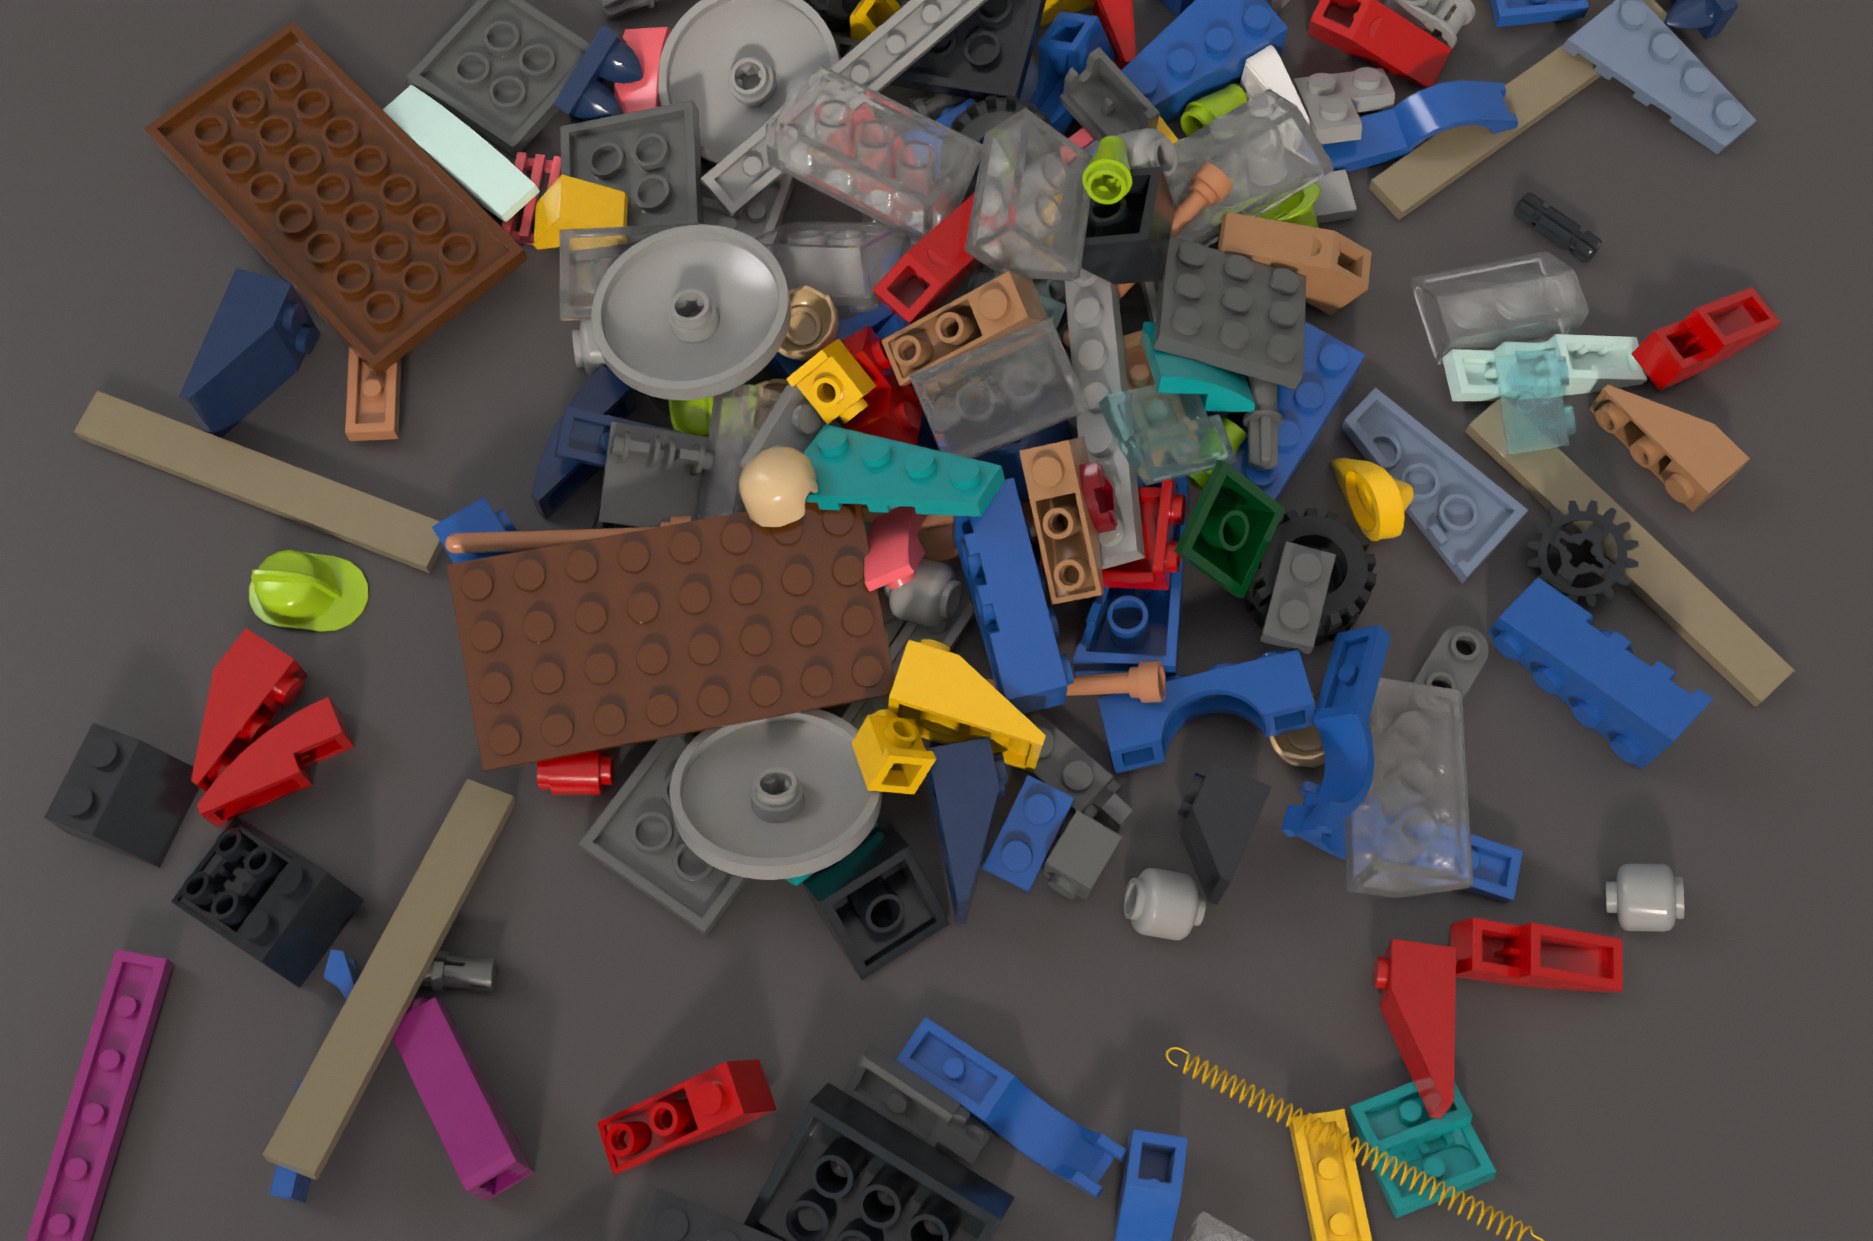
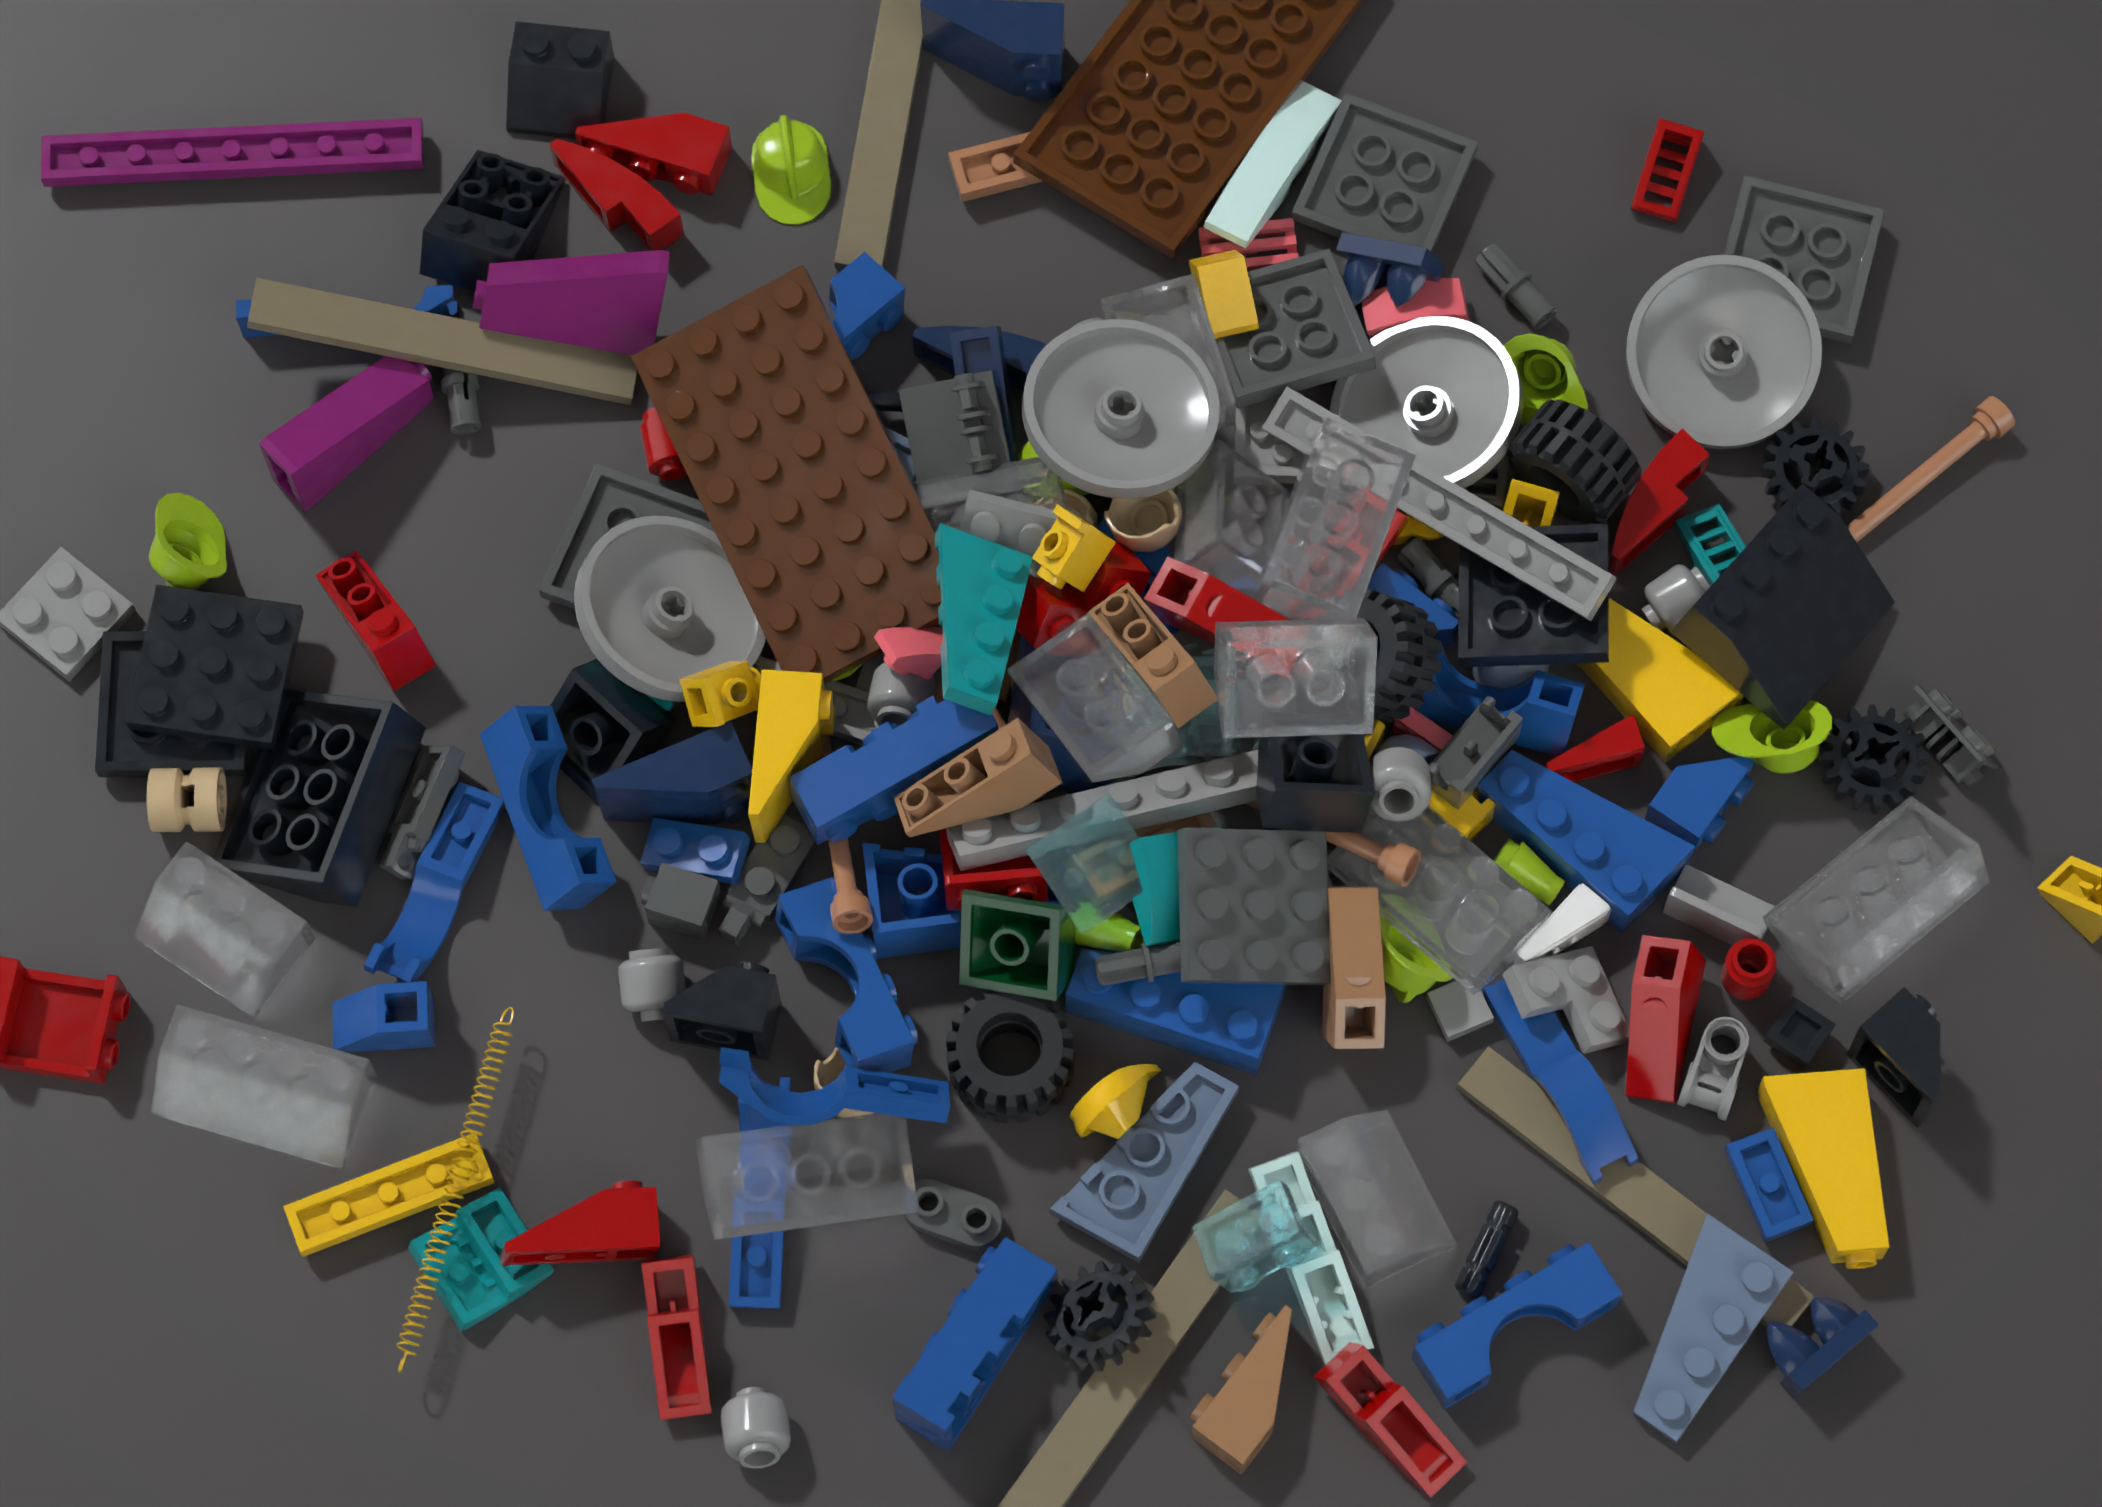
camera: 80 degrees right, 0 degrees up
nougat piece [445,516,691,554] -> none
tan hair [739,446,818,527] -> none
dark red tile [1079,461,1118,533] -> none
lime cone [1082,135,1132,204] -> none
dark grey plate [1260,541,1336,654] -> none
none -> magenta slope [472,250,670,355]
none -> blue arch [480,706,617,911]
none -> blue arch [1411,1242,1623,1410]

